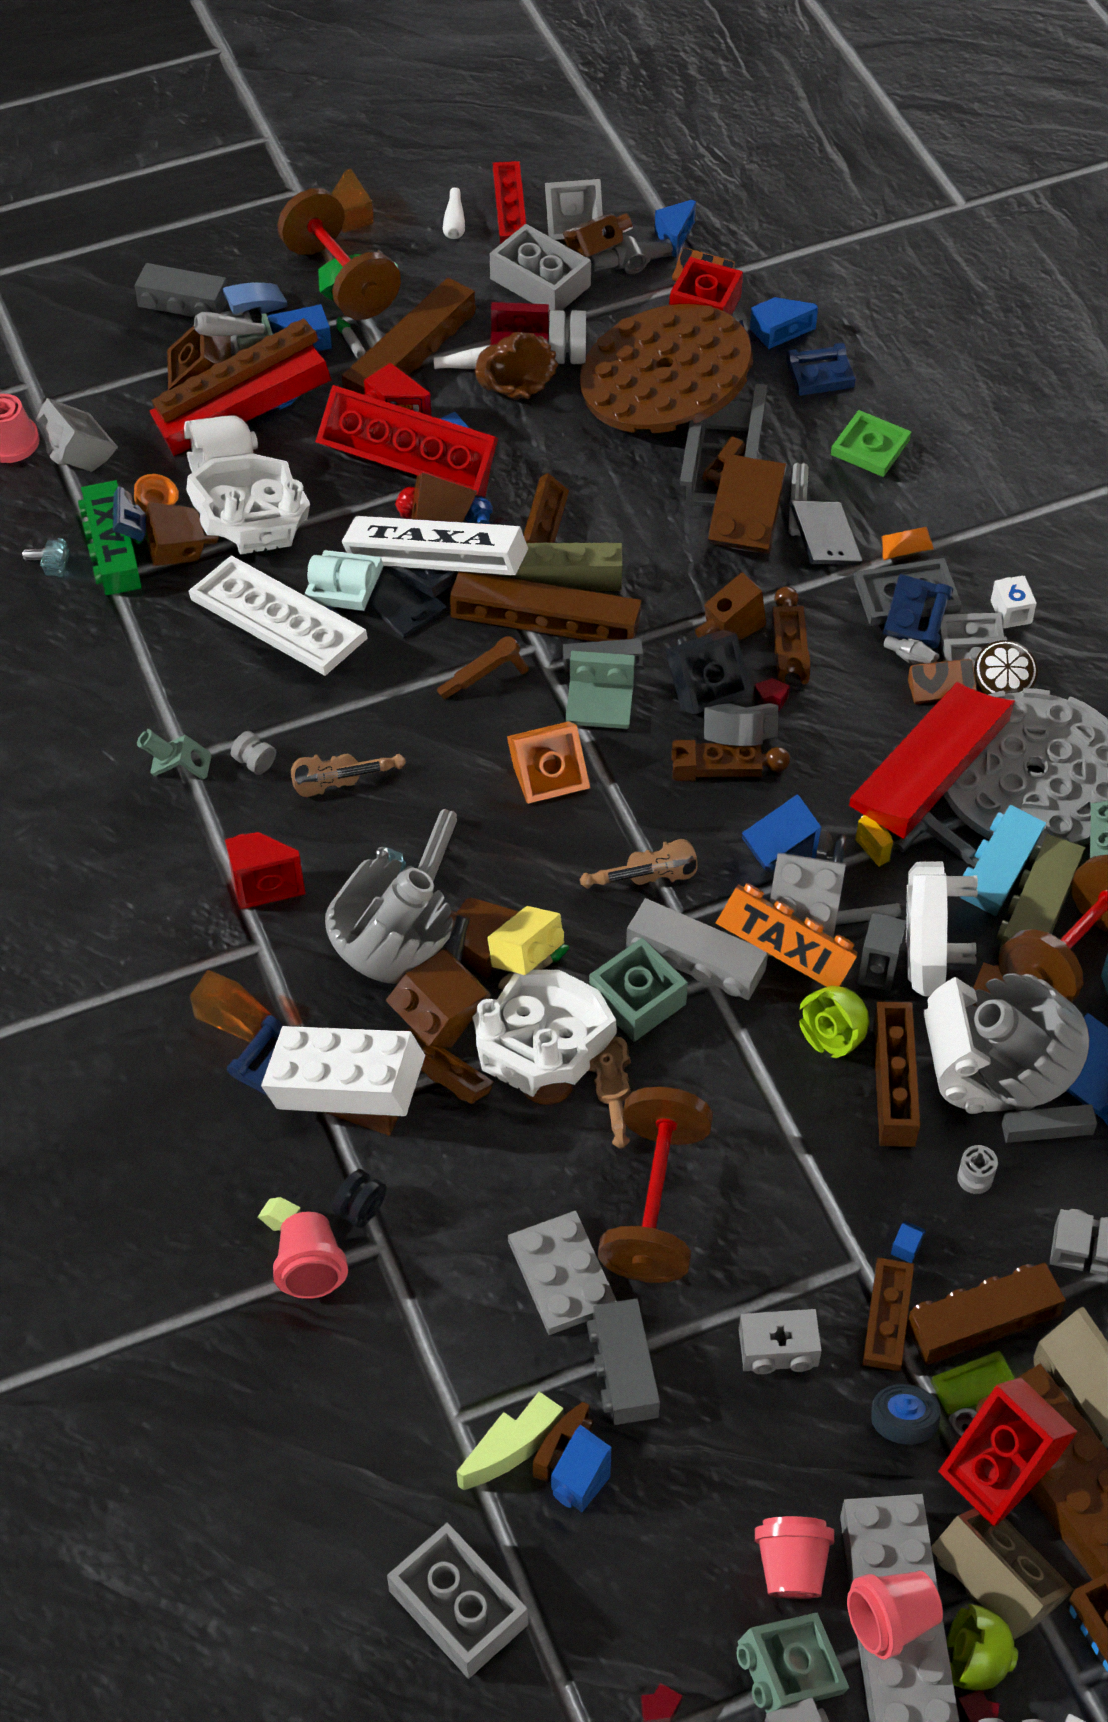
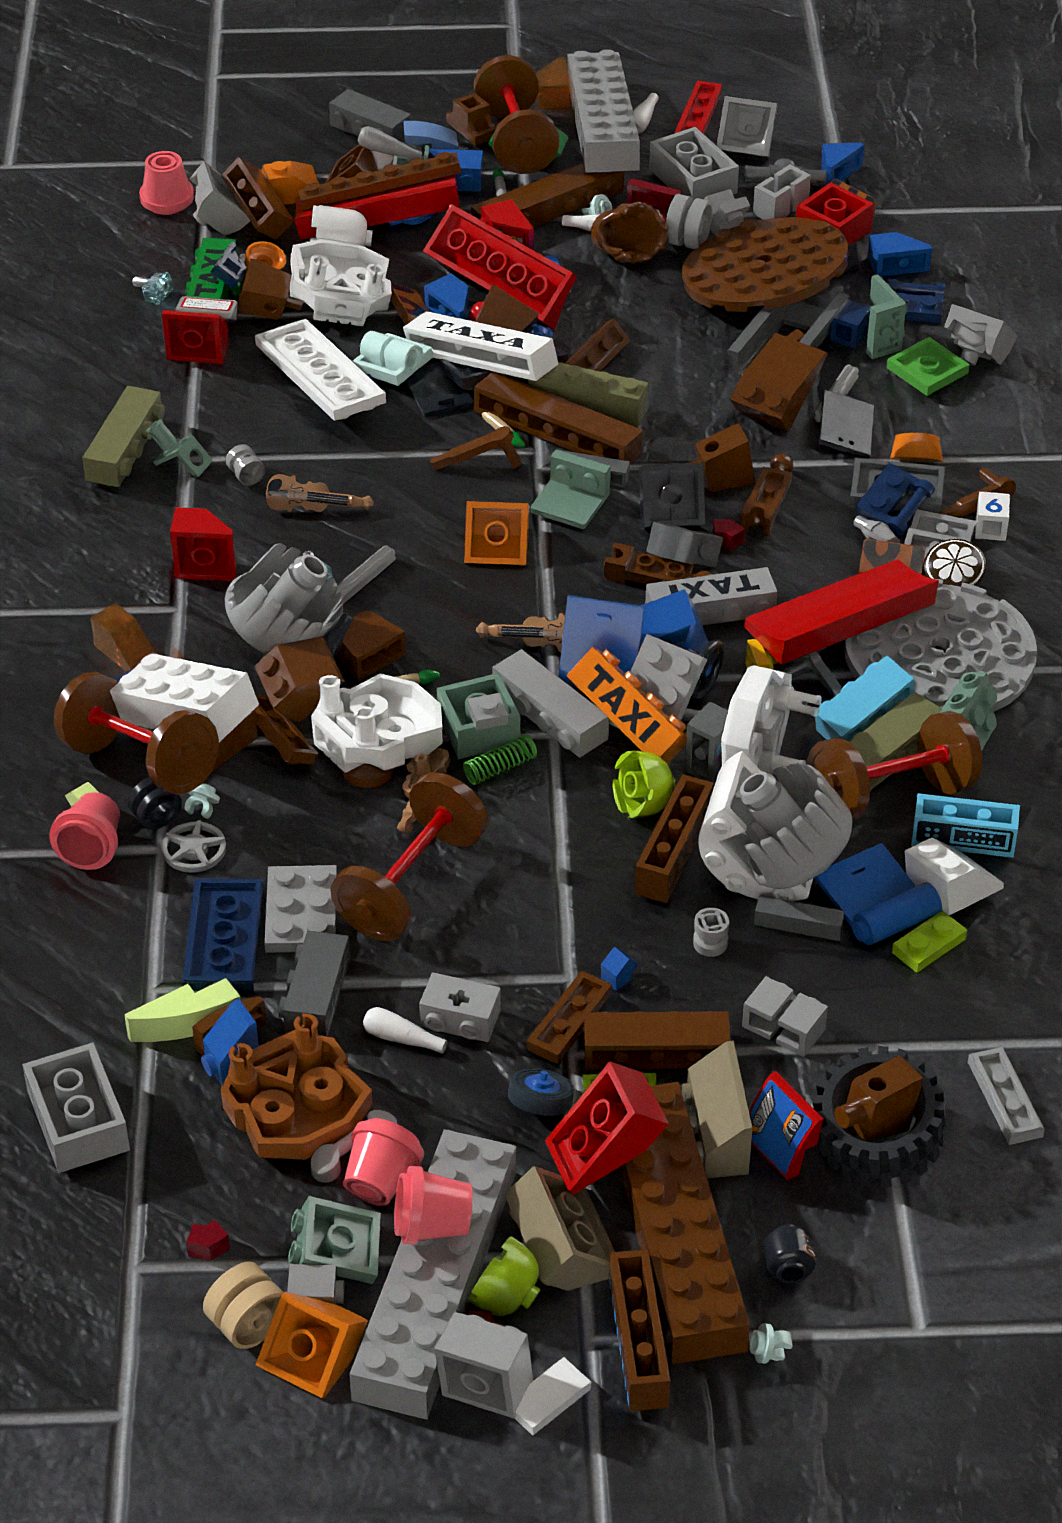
camera: 20 degrees right, 10 degrees down
light yellow brick [488,906,564,975] -> none
reddish brown torso [562,213,633,258] -> none
none -> reddish brown piece [54,672,219,795]
none -> olive brick [82,386,165,487]
none -> red slope [162,310,229,364]
none -> light grey wheel [162,820,226,872]
none -> slope [175,296,238,323]
none -> dark blue tile [182,879,264,991]
none -> light aqua plate [185,784,220,819]
none -> dark orange brick [220,1014,373,1160]
none -> reddish brown brick [221,157,294,240]
none -> orange slope [261,161,319,205]
none -> light grey bar [311,1110,397,1182]
none -> white piece [363,1007,447,1054]
none -> dark orange slope [390,284,429,326]
none -> blue slope [424,273,469,320]
none -> reddish brown brick [446,93,496,146]
none -> bright green piece [463,734,537,785]
none -> light grey plate [467,693,508,731]
none -> tan piece [482,412,525,448]
none -> blue door [558,595,645,690]
none -> light grey brick [567,50,640,173]
none -> light aqua plate [582,194,612,215]
none -> light grey brick [645,567,777,625]
none -> light grey brick [704,189,750,235]
none -> light grey piece [753,164,811,220]
none -> dark blue brick [830,300,870,348]
none -> sand green bracket [866,274,907,359]
none -> reddish brown piece [939,468,1016,517]
none -> light grey brick [944,304,1018,366]

